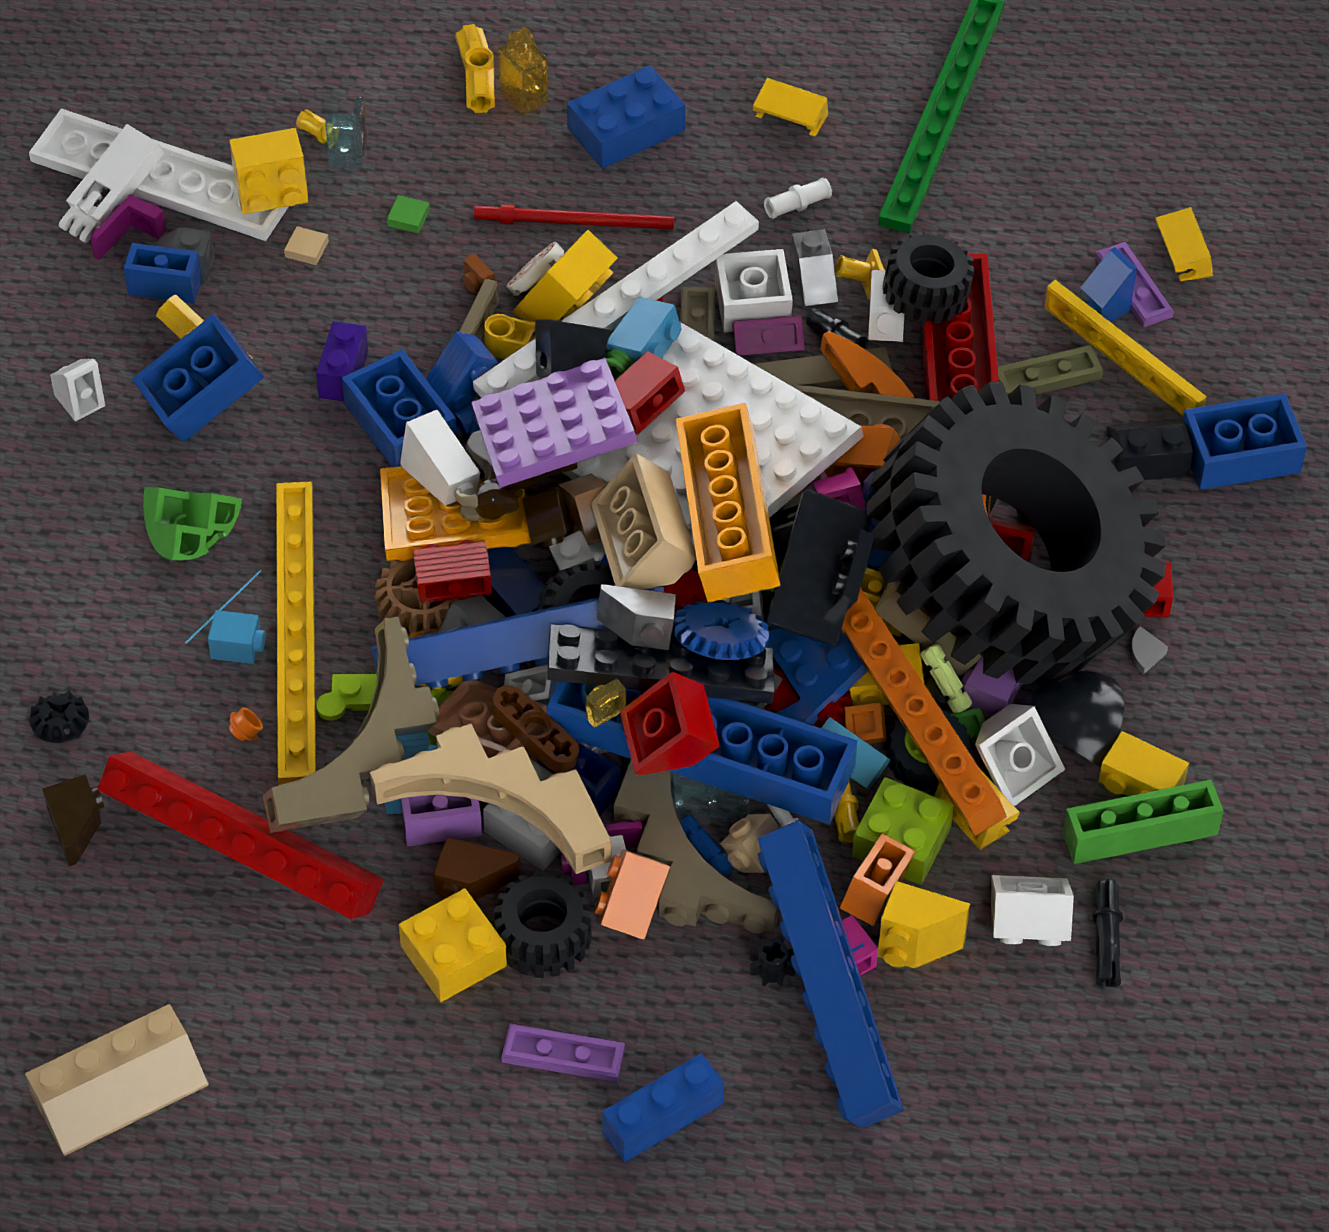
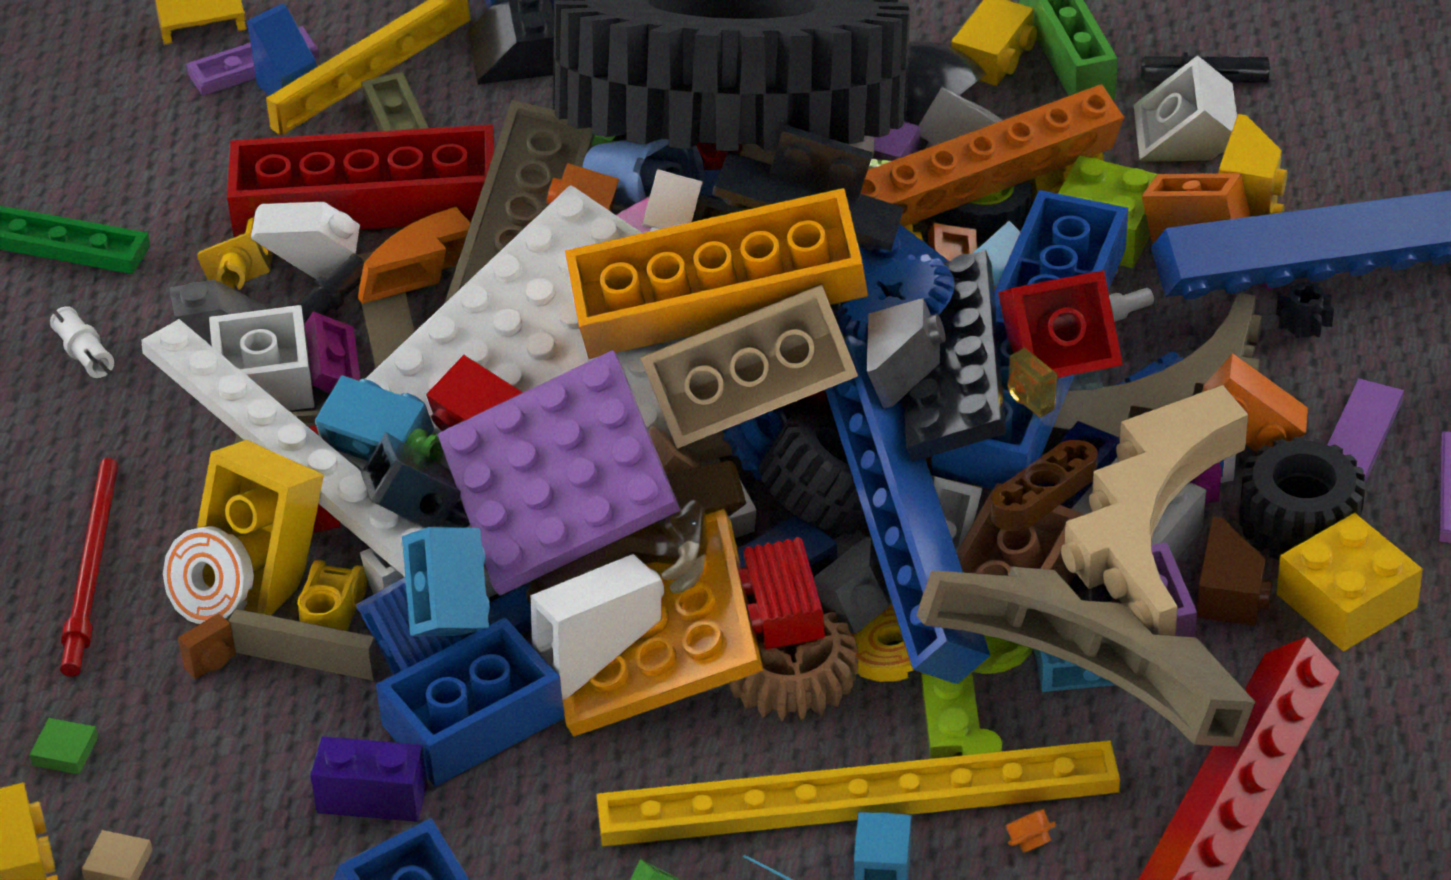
camera: 90 degrees left, 10 degrees down
tan brick [720,814,780,873] -> none
black tyre [882,232,974,324] -> none
none -> dark azure brick [402,527,490,636]
none -> white slope [642,169,702,231]
none -> medium lavender tile [1327,378,1404,482]

